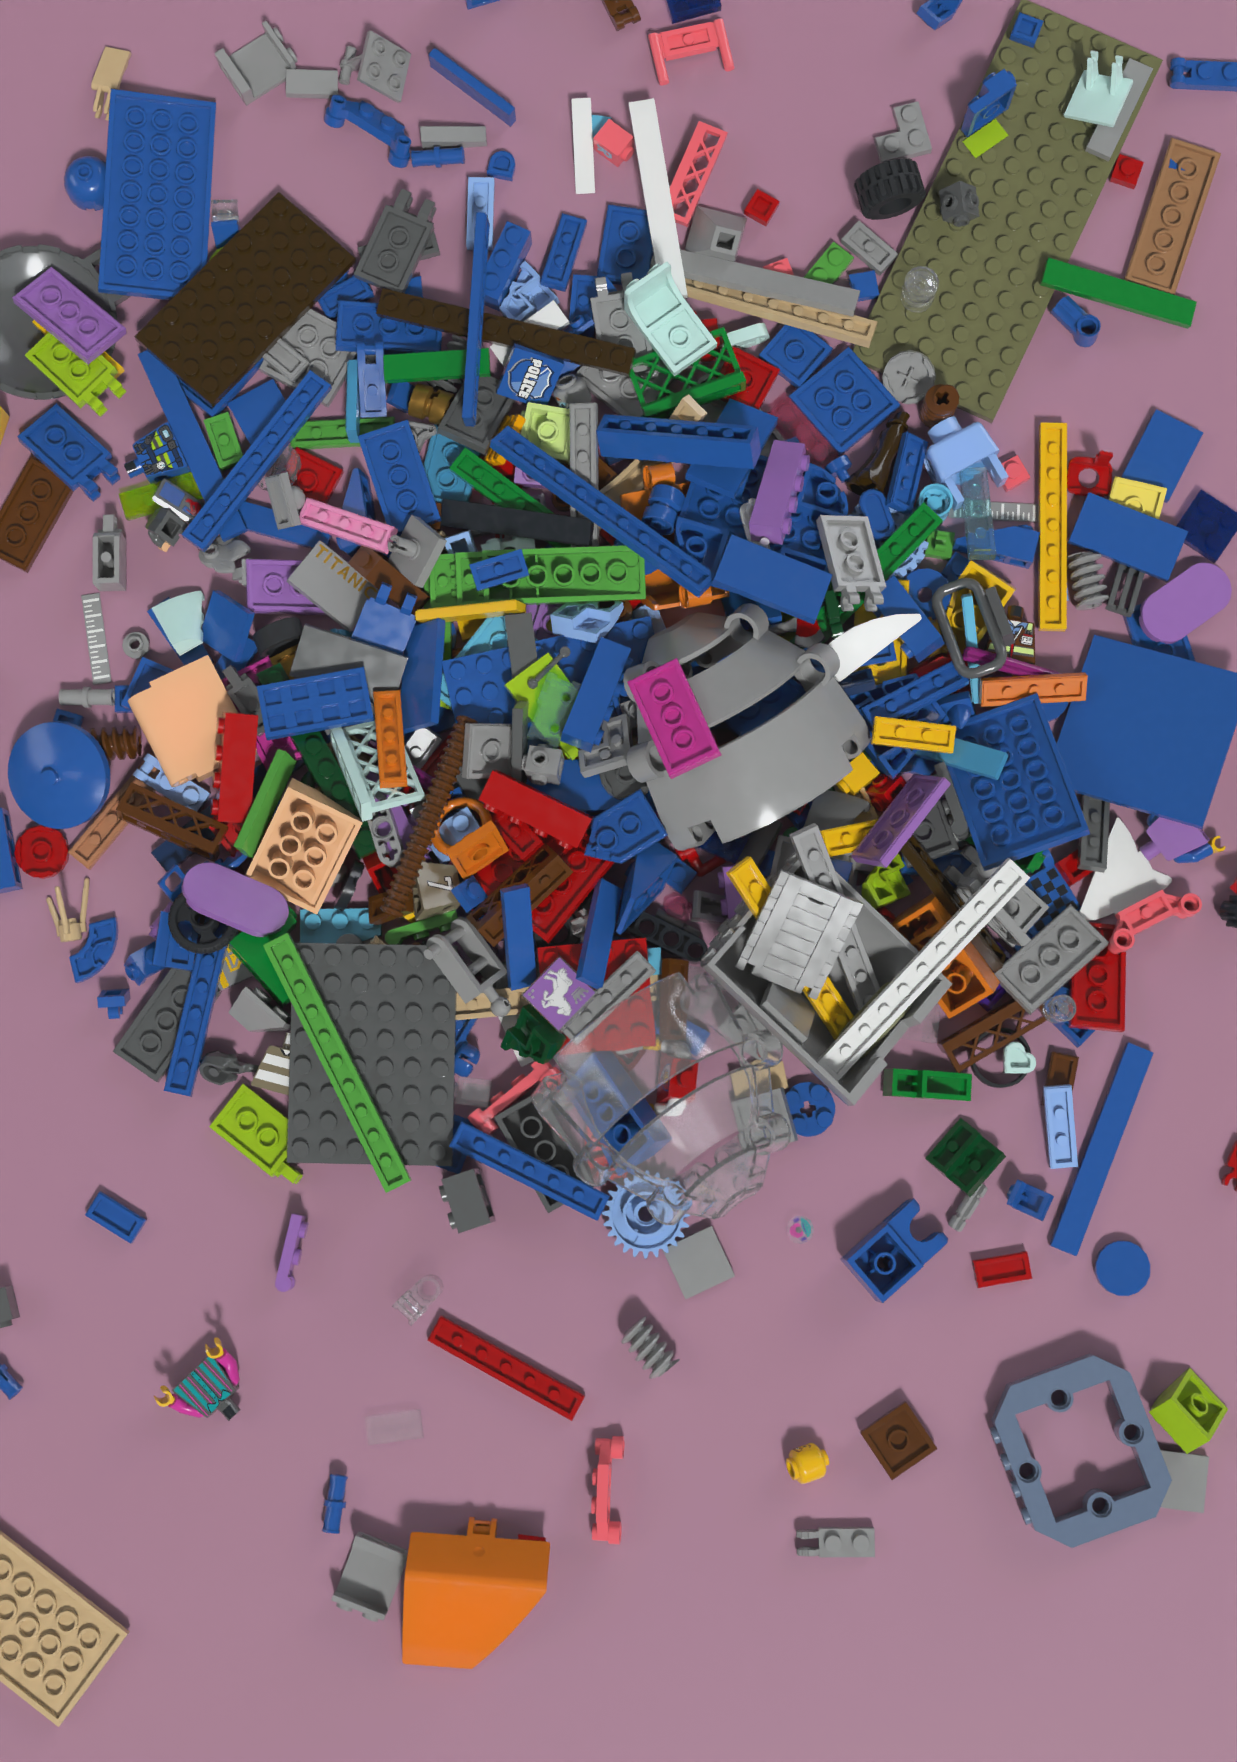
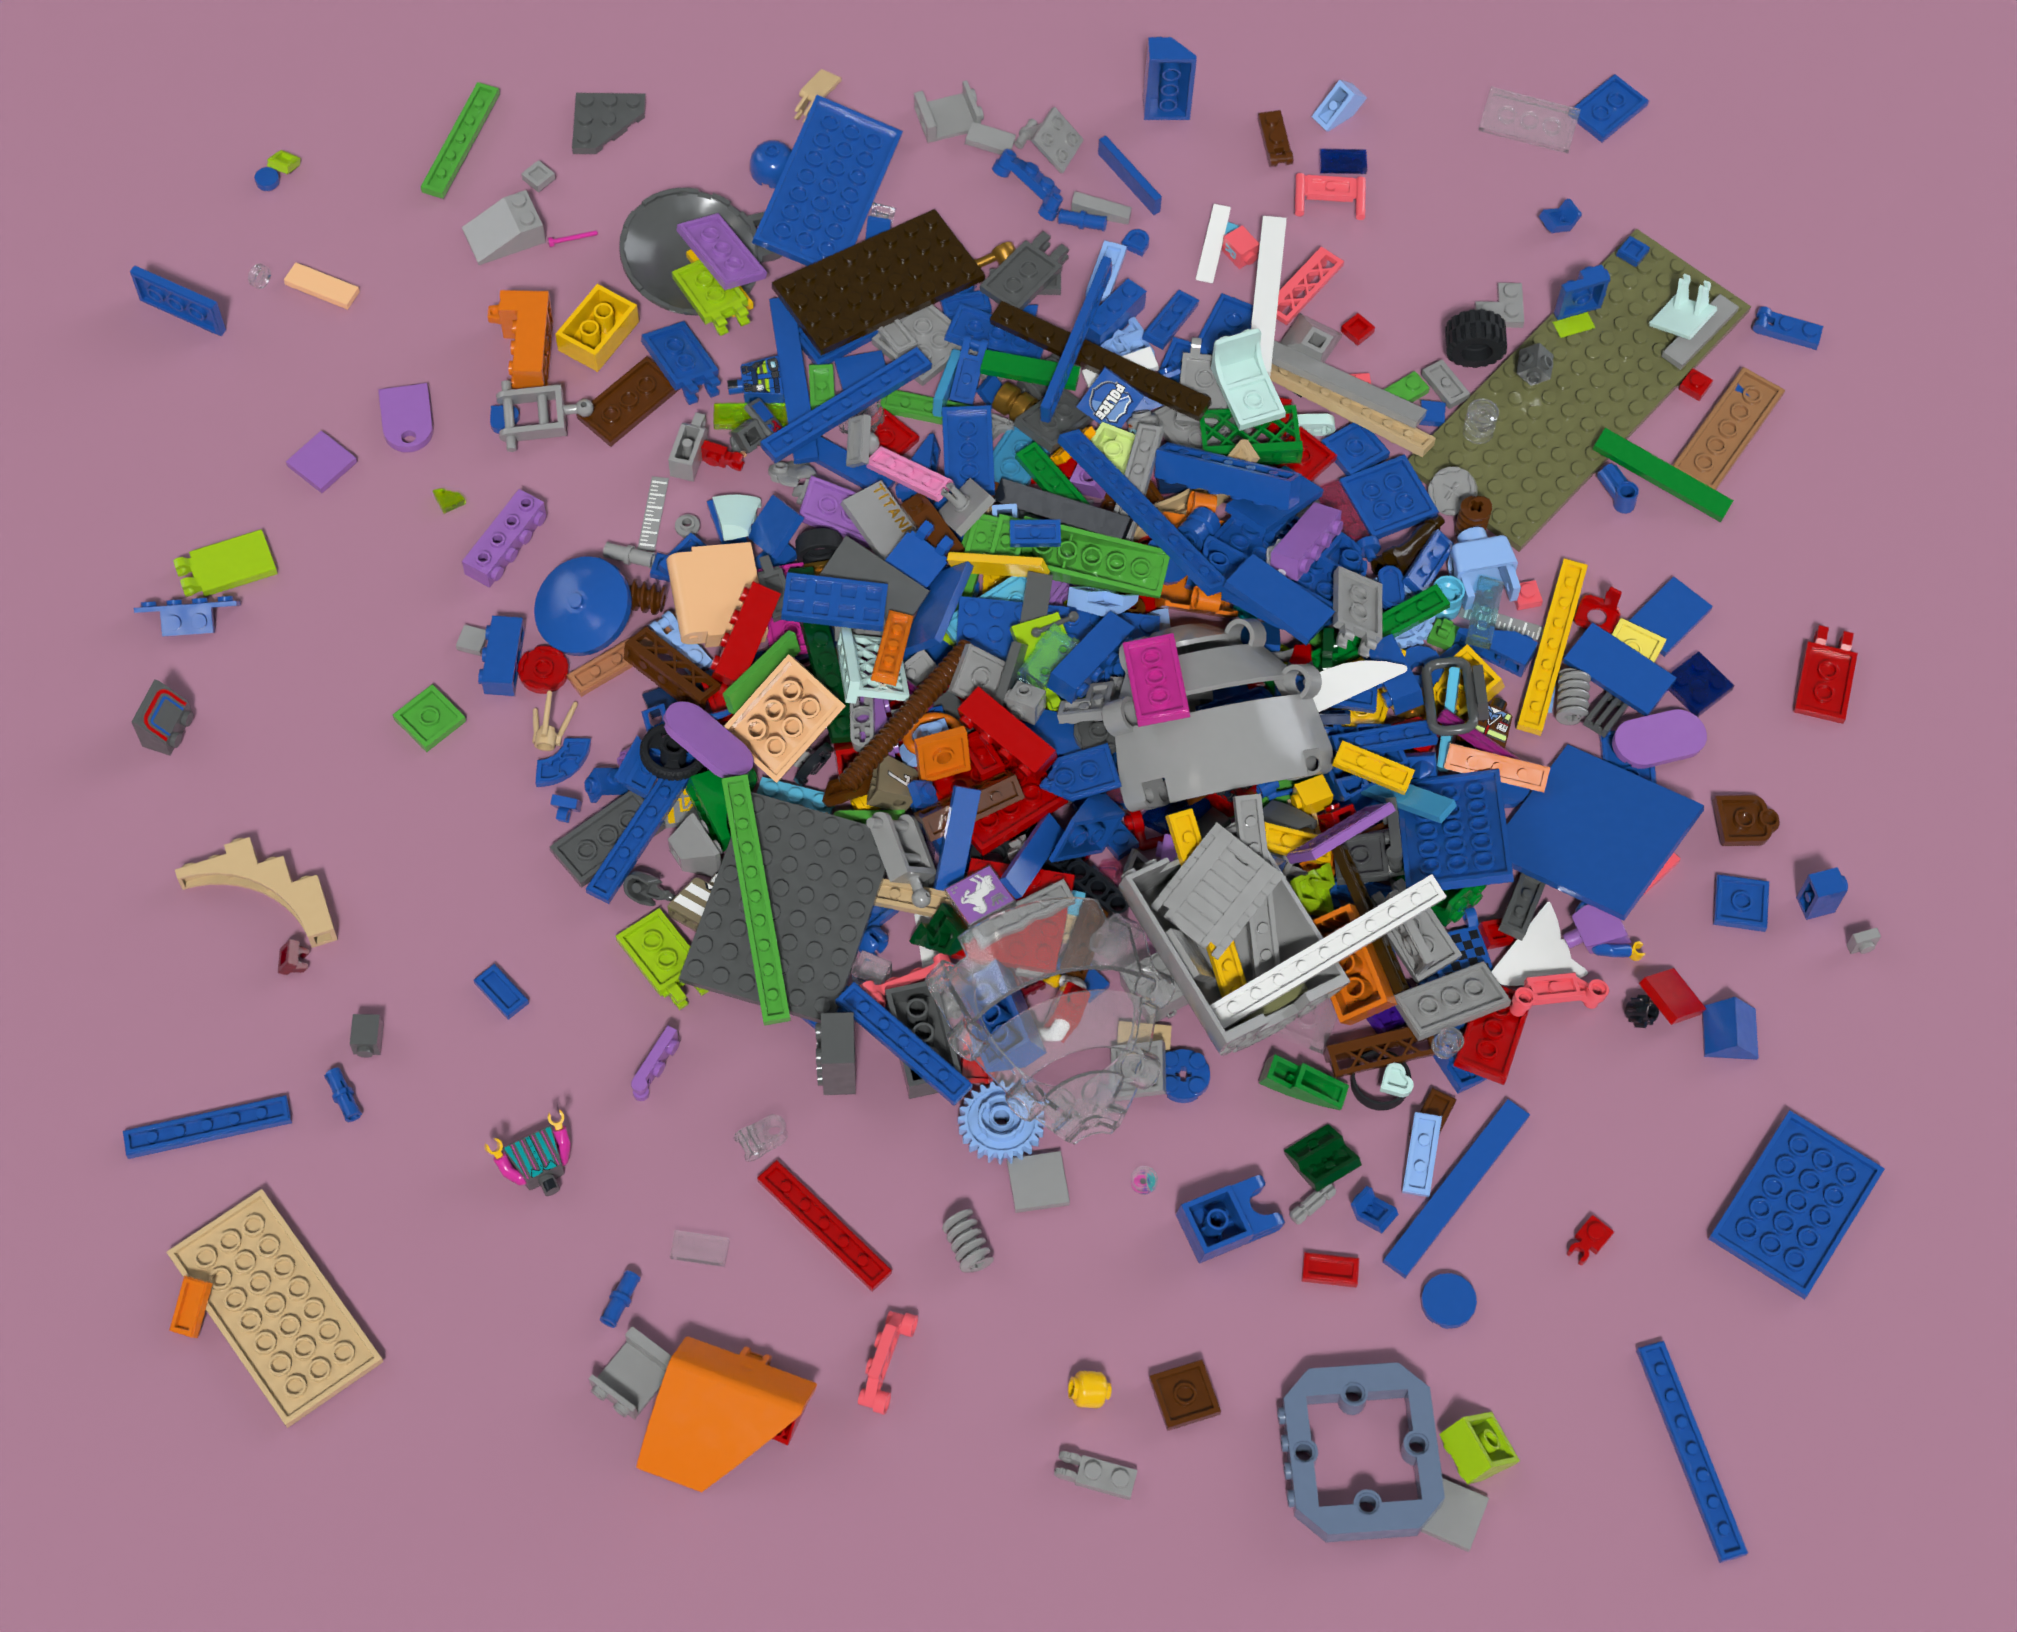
camera: 10 degrees right, 20 degrees down
none -> red plate [701,440,745,471]
none -> pearl gold bar [974,242,1015,268]

